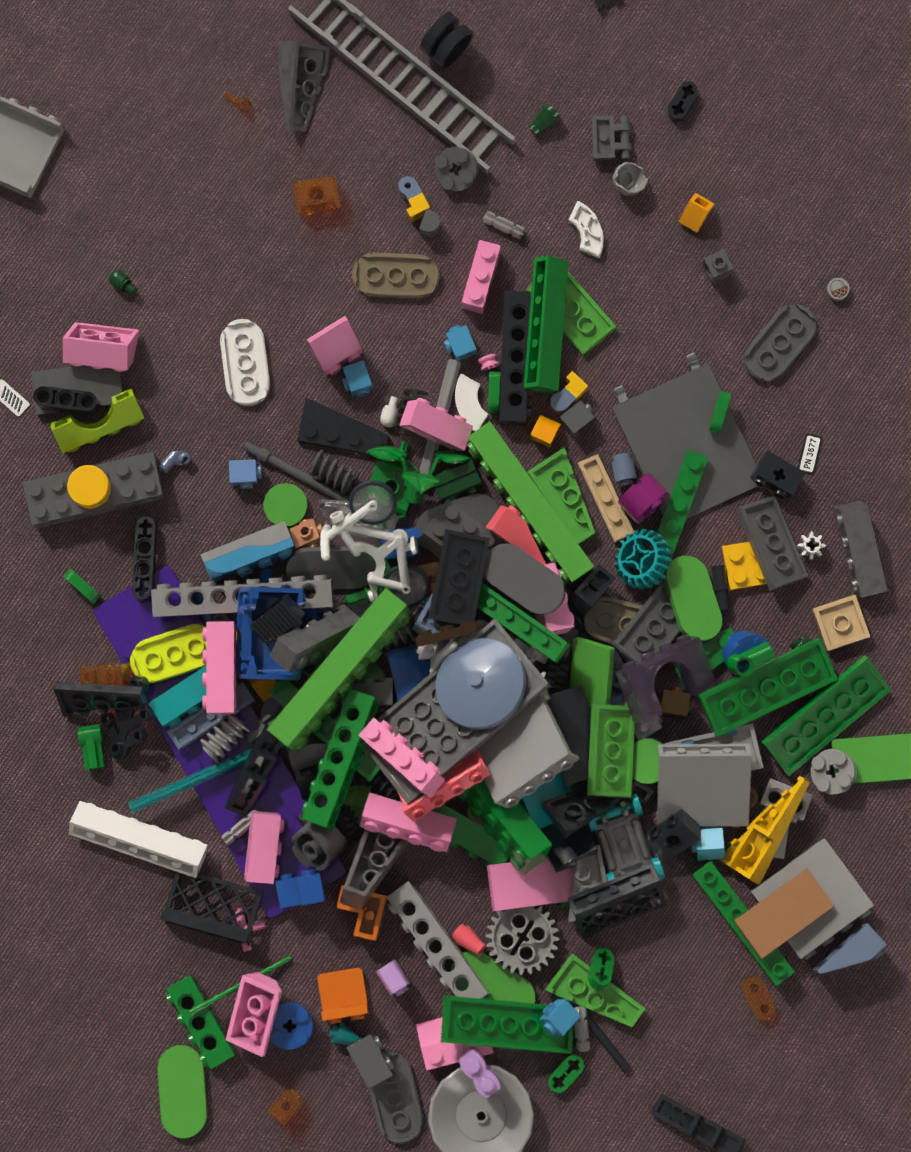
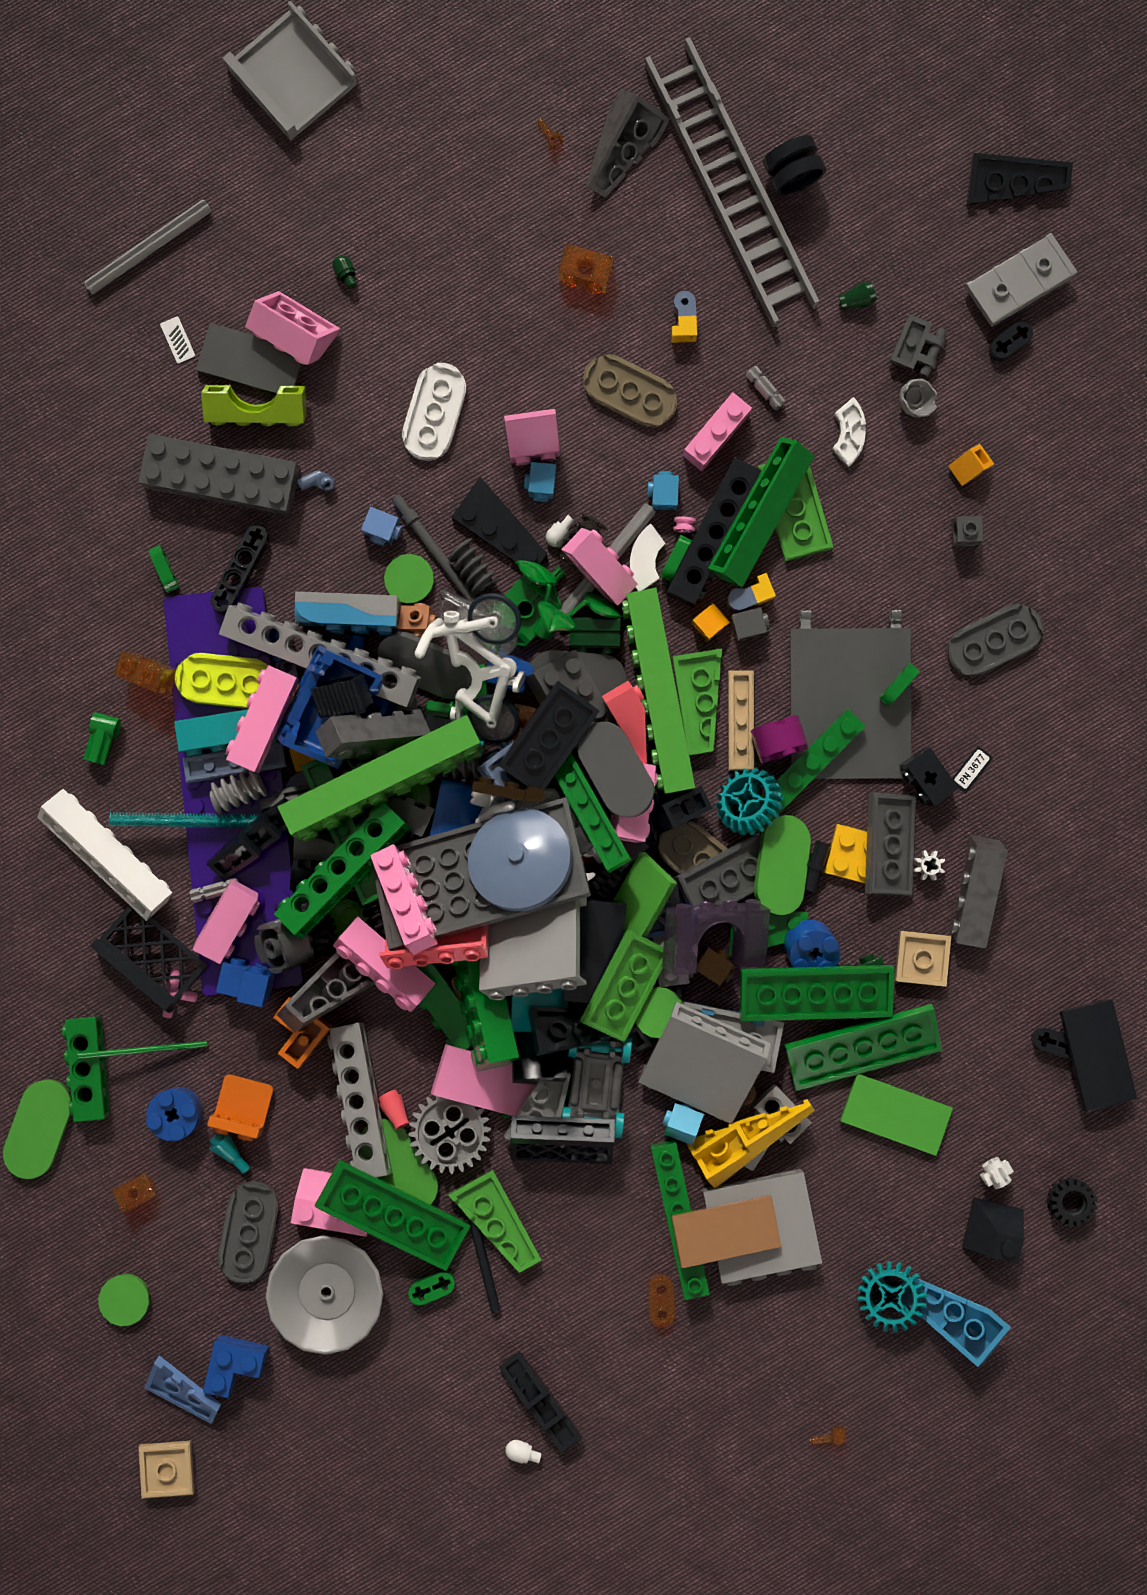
camera: 20 degrees right, 5 degrees up
black beam [33,386,100,415] -> none
black wing [53,682,147,717] -> none
yellow head [67,465,111,509] -> none
black plant [100,676,154,759] -> none
bright pink slope [226,972,282,1057] -> none
dark grey brick [347,1034,395,1089] -> none
lavender brick [376,960,410,997] -> none
dark grey brick [419,209,440,237] -> none
dark grey plate [434,147,479,191] -> none
lavender brick [459,1047,500,1098] -> none
dark azure brick [539,999,581,1036] -> none
light grey axle [574,1006,590,1052] -> none
green beam [588,948,614,991] -> none
sand blue brick [611,453,637,487] -> none
black brick [647,809,701,862] -> none
green piece [727,642,775,677] -> none
light grey plate [811,749,857,794] -> none
sand blue slope [812,924,887,974] -> none
light grey tile [826,278,850,301] -> none
none -> light grey container [965,233,1078,327]

